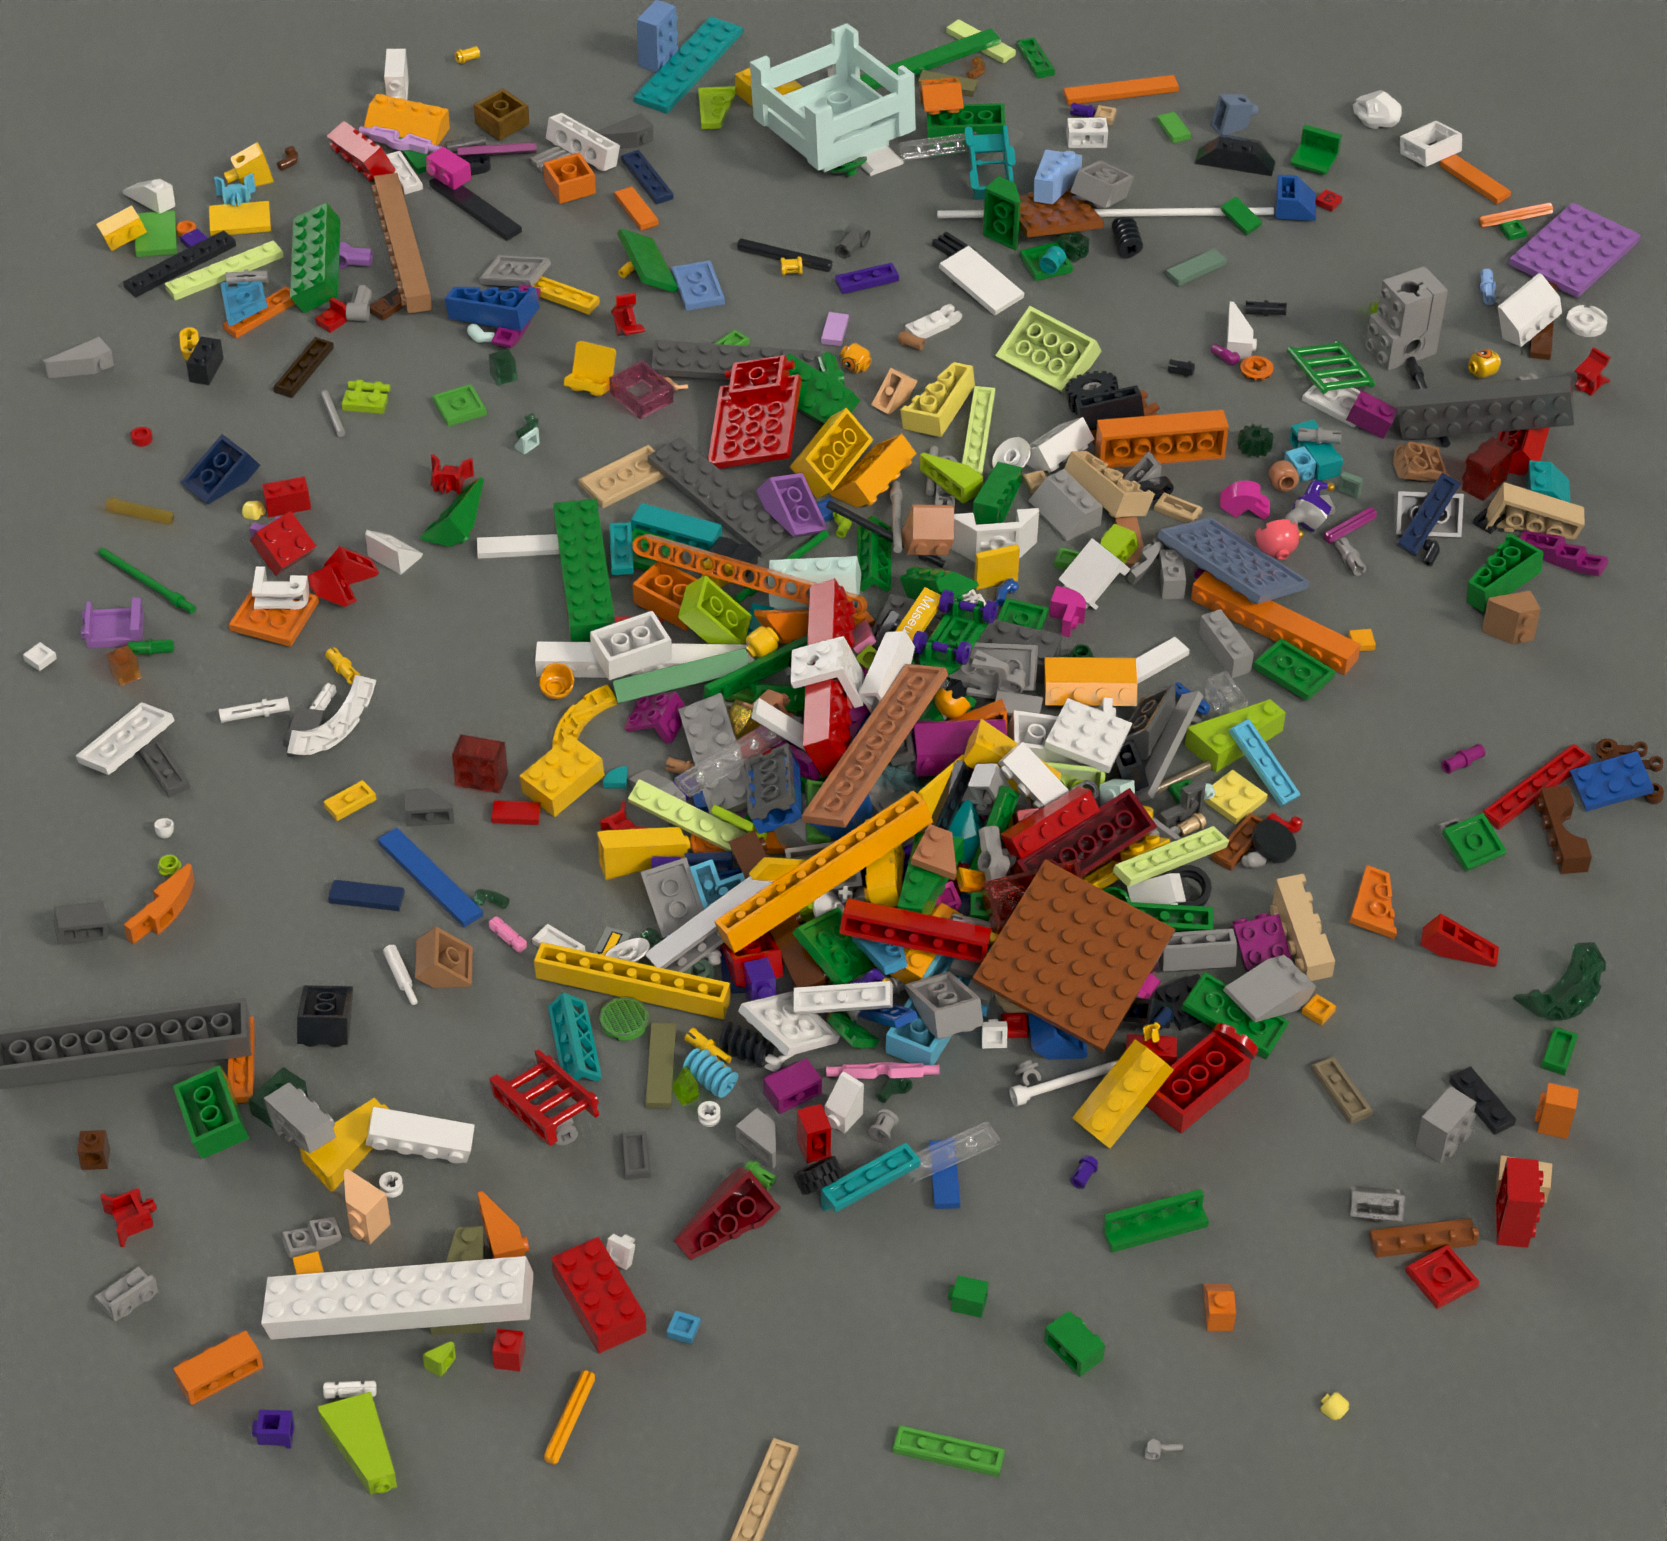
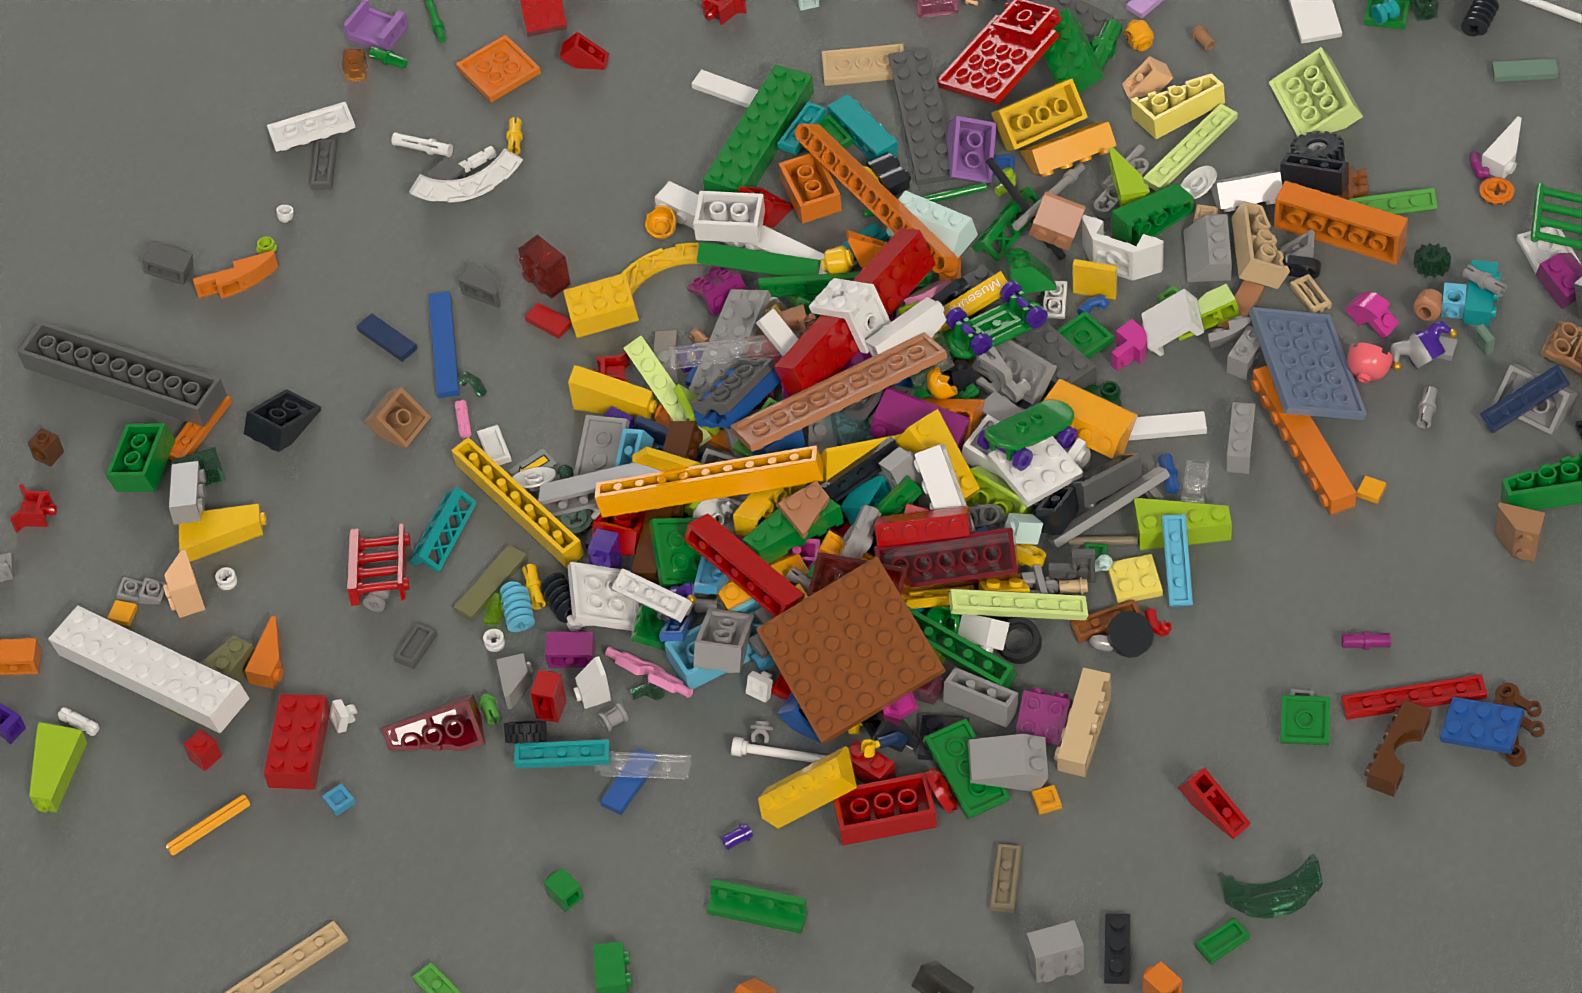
camera: 40 degrees right, 5 degrees up
white plate [23,642,57,671] -> none
white piece [252,566,309,610] -> none
red slope [307,562,357,607] -> none
yellow plate [323,780,377,821] -> none
white slope [365,530,423,575] -> none
white brick [366,1107,475,1163] -> none
white axle [383,945,418,1005] -> none
green wedge [420,477,484,547] -> none
lime slope [423,1341,456,1377] -> none
tile [599,997,649,1041] -> none
teal tile [603,766,628,789] -> none
lime brick [678,575,752,645] -> none
white hinge [905,304,962,339] -> none
black pin [1168,359,1195,377] -> none
black pin [1245,300,1287,317] -> none
green plate [1253,638,1335,701] -> none
magenta axle [1324,507,1377,543] -> none
orange wing [1349,865,1397,939] -> none
black arm [1423,539,1440,566] -> none
none -> green piece [977,400,1077,471]
none -> bright green plate [1348,188,1438,215]

